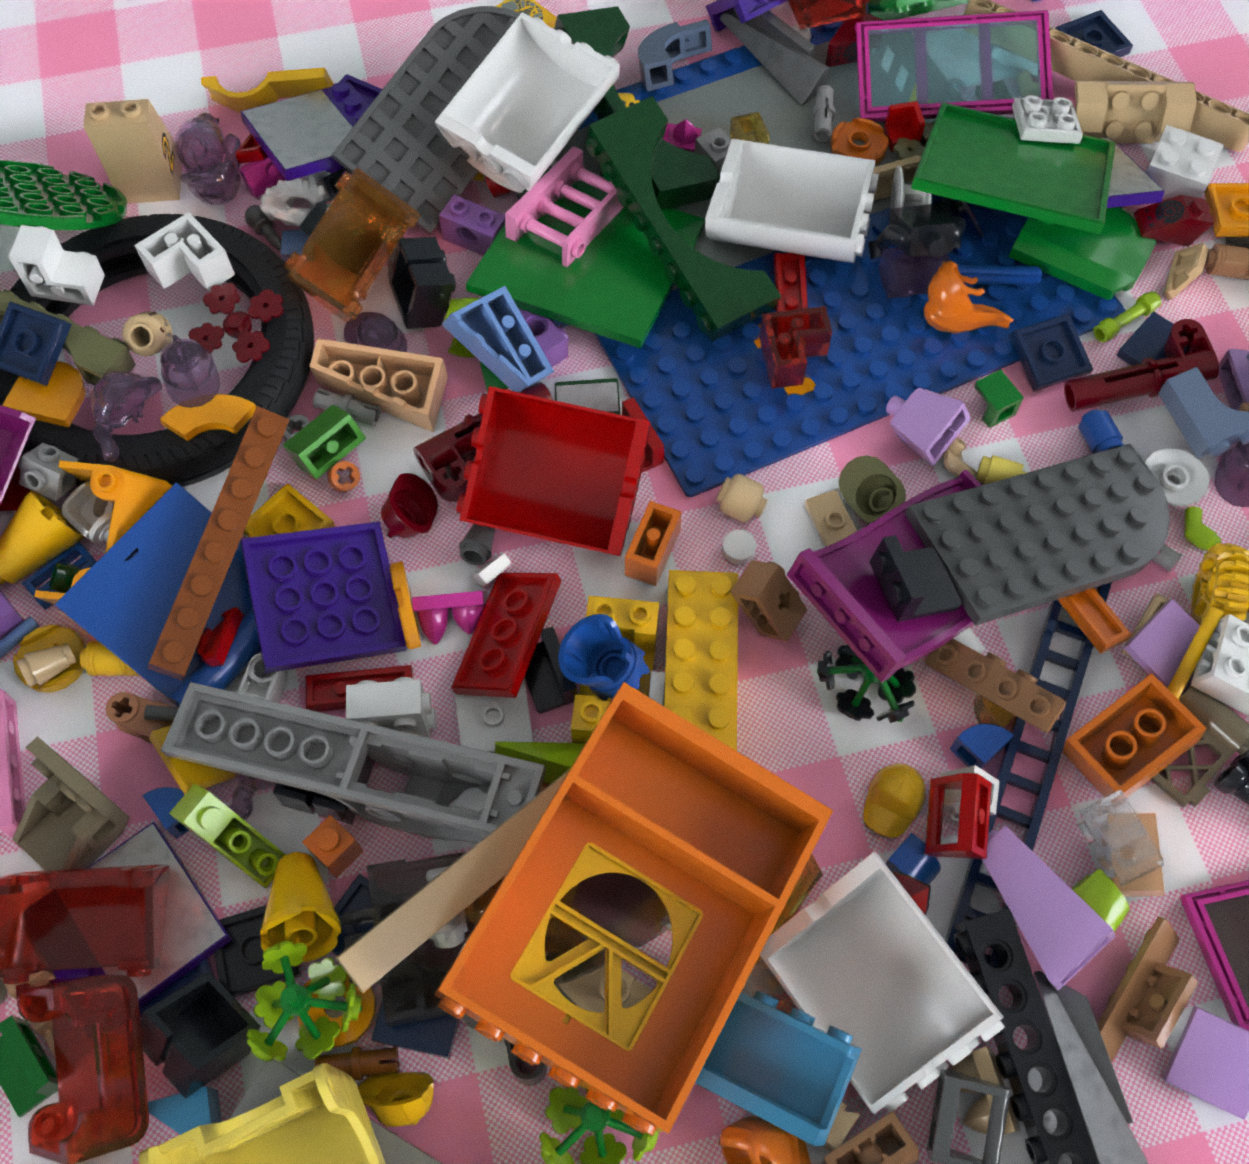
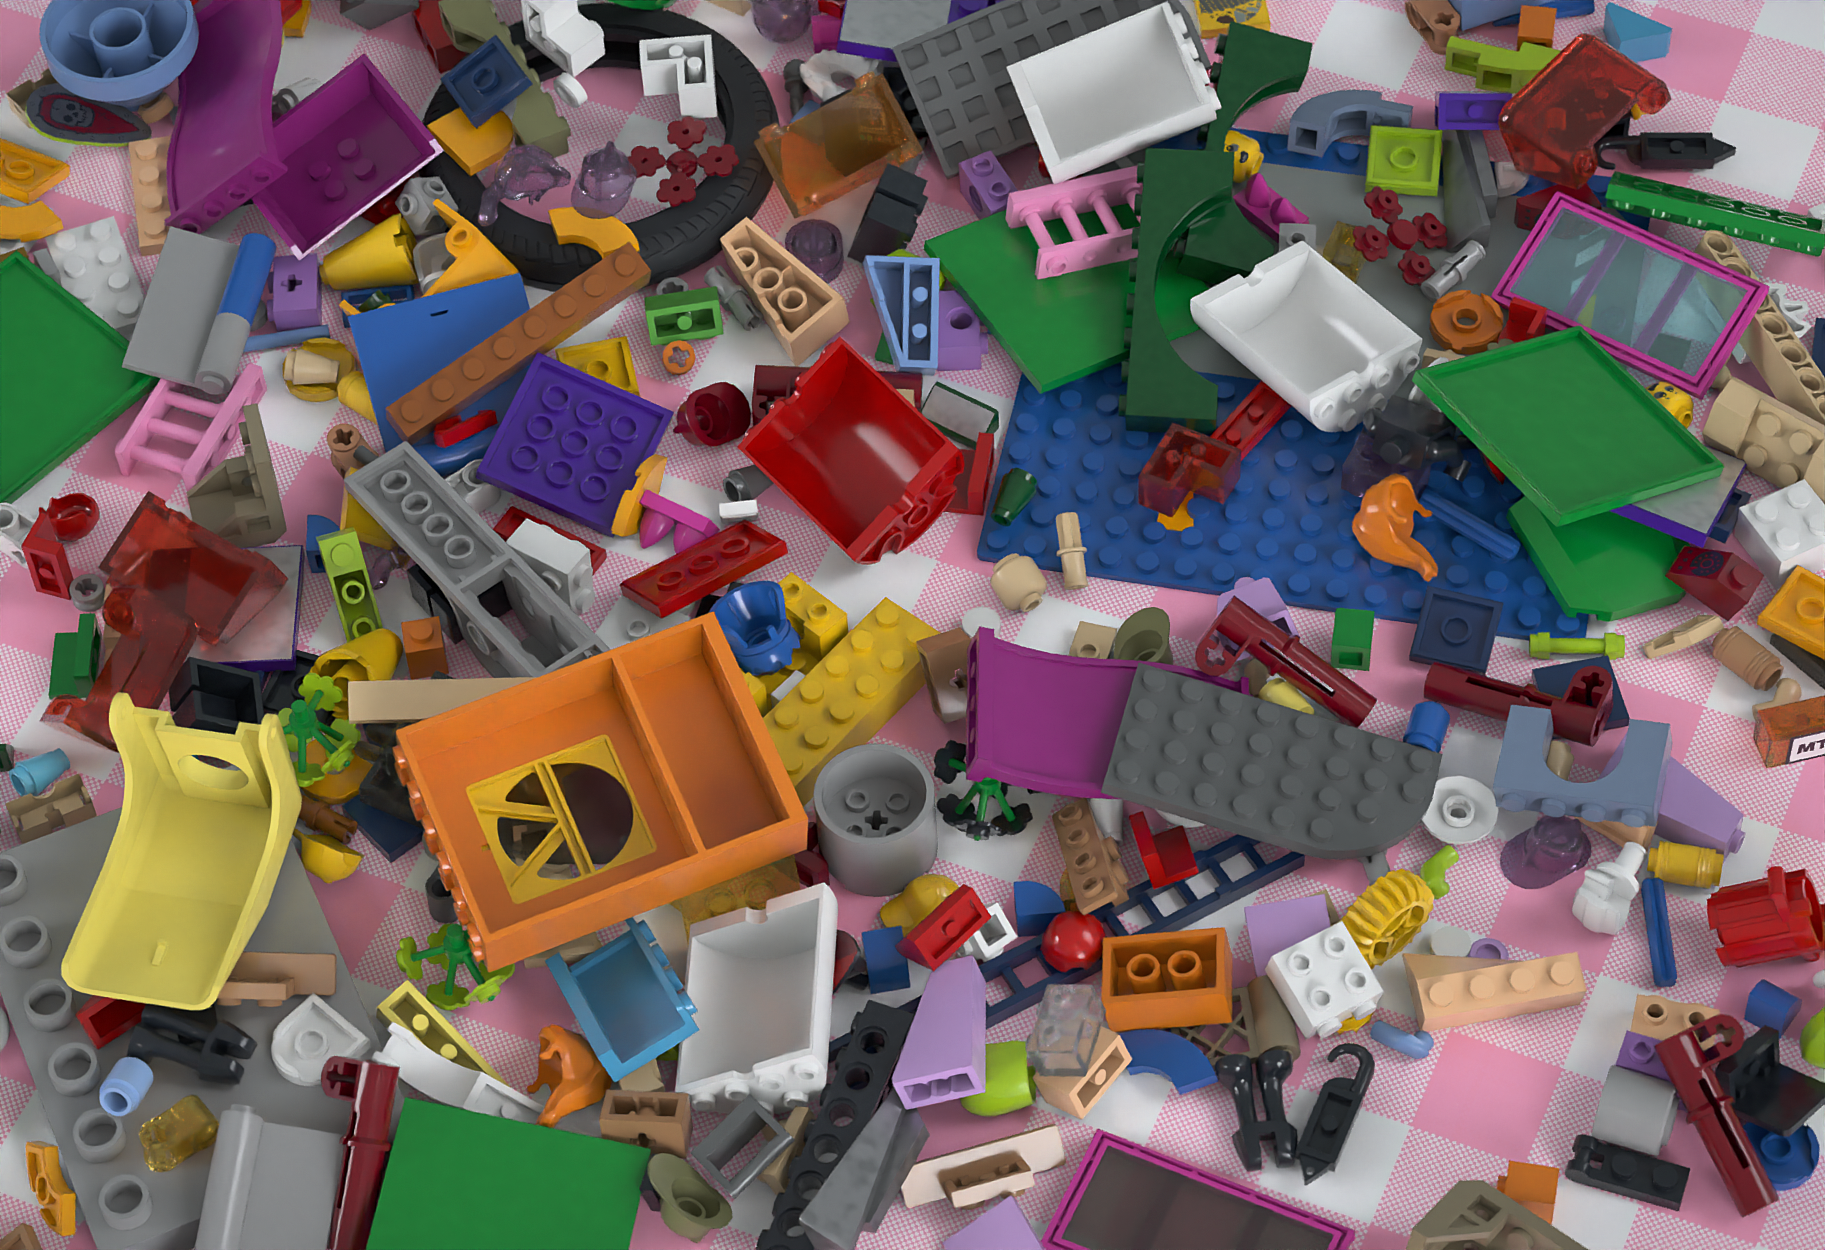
camera: 40 degrees right, 10 degrees down
tan head [122,311,173,356] -> none
orange brick [625,501,682,586] -> none
black bracket [869,535,962,622] -> none
white tile [1012,95,1083,144] -> none
orange tile [1057,588,1132,654] -> none
yellow bar [1167,606,1224,700] -> none
none -> white tile [553,72,587,108]
none -> light grey brick [814,744,938,897]
none -> dark green cone [990,468,1037,526]
none -> red hair [1041,911,1107,972]
none -> tan axle [1056,512,1089,590]
none -> blue tile [1119,1029,1219,1095]
none -> red panel [1128,811,1199,889]
none -> dark red piece [1195,595,1378,728]
none -> dark red plant [1352,186,1448,287]
none -> lime tile [1365,125,1443,197]

